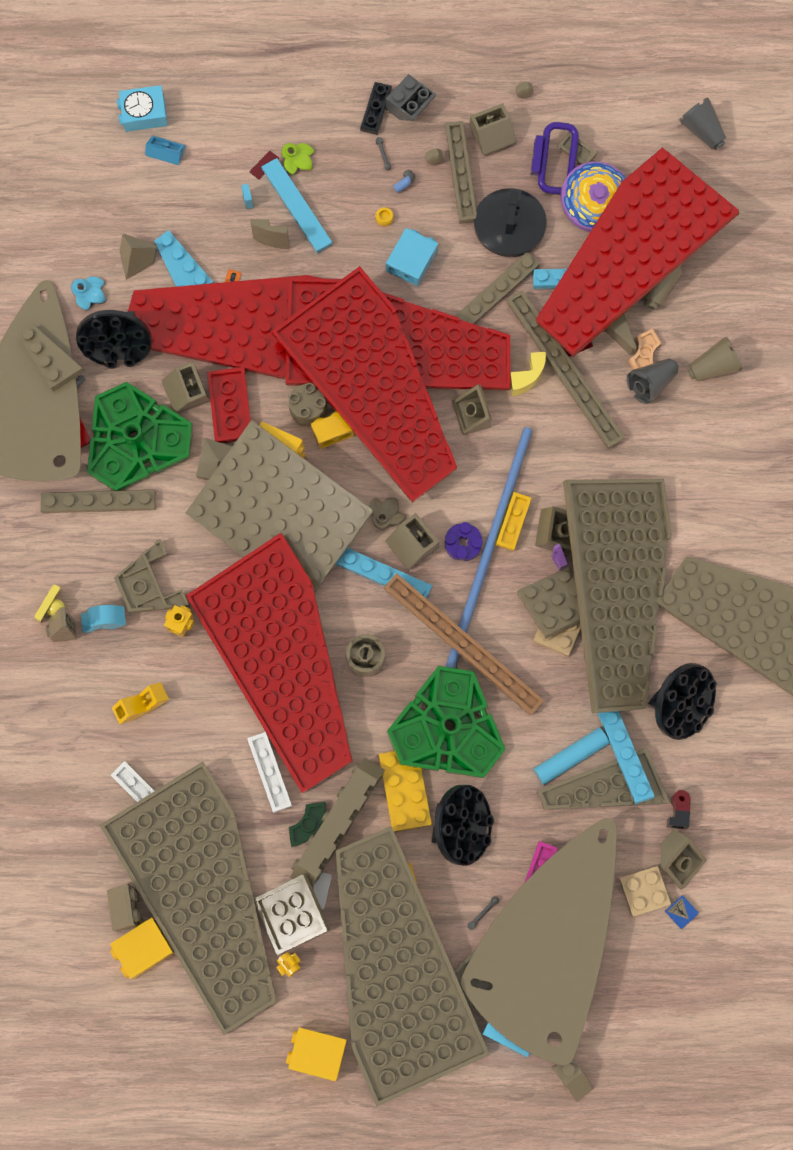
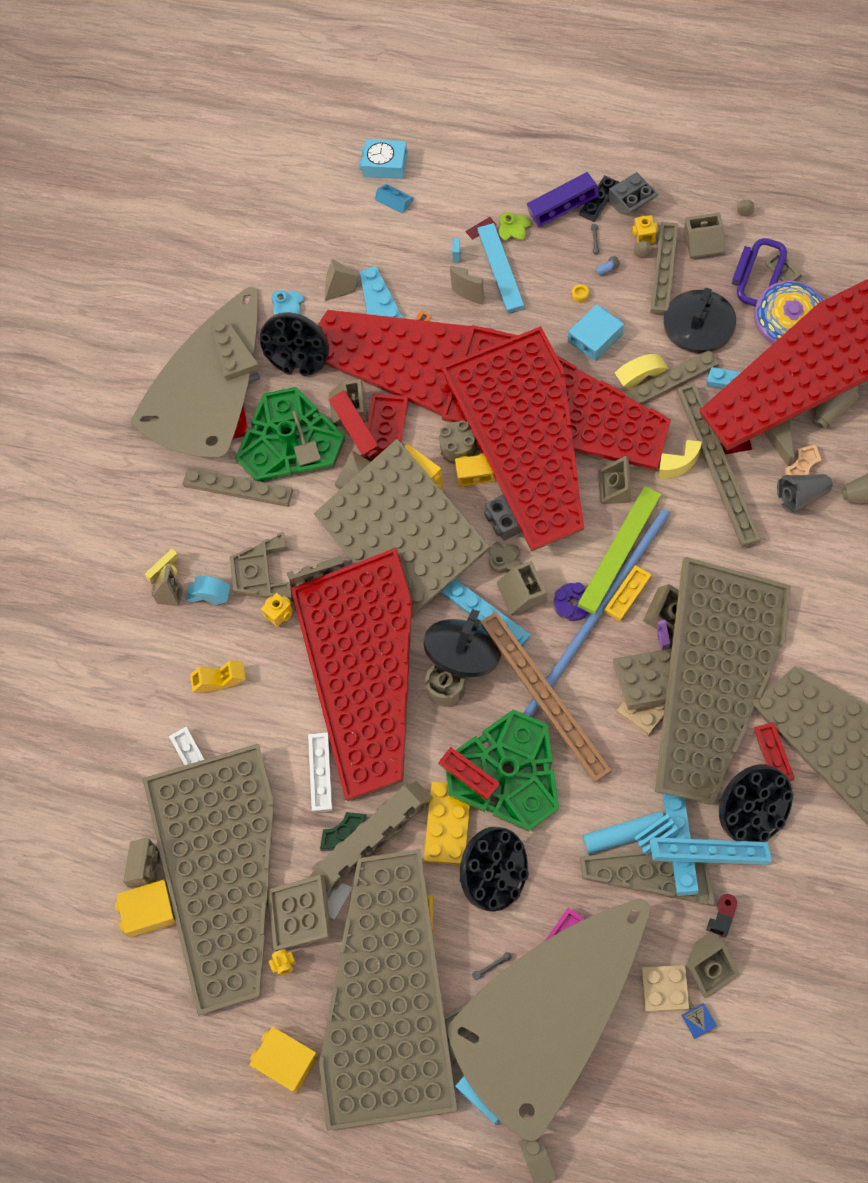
camera: 25 degrees right, 10 degrees down
none -> dark tan wing [287,556,344,587]
none -> dark tan piece [292,411,321,466]
none -> red brick [329,390,381,458]
none -> black bracket [423,609,501,679]
none -> red plate [438,747,500,801]
none -> dark grey brick [484,495,521,541]
none -> dark purple brick [526,172,599,228]
none -> lime tile [577,486,661,615]
none -> light yellow brick [615,354,668,389]
none -> yellow brick [631,215,658,244]
none -> medium azure tile [634,814,681,855]
none -> medium azure plate [650,837,772,865]
none -> red plate [754,722,795,781]

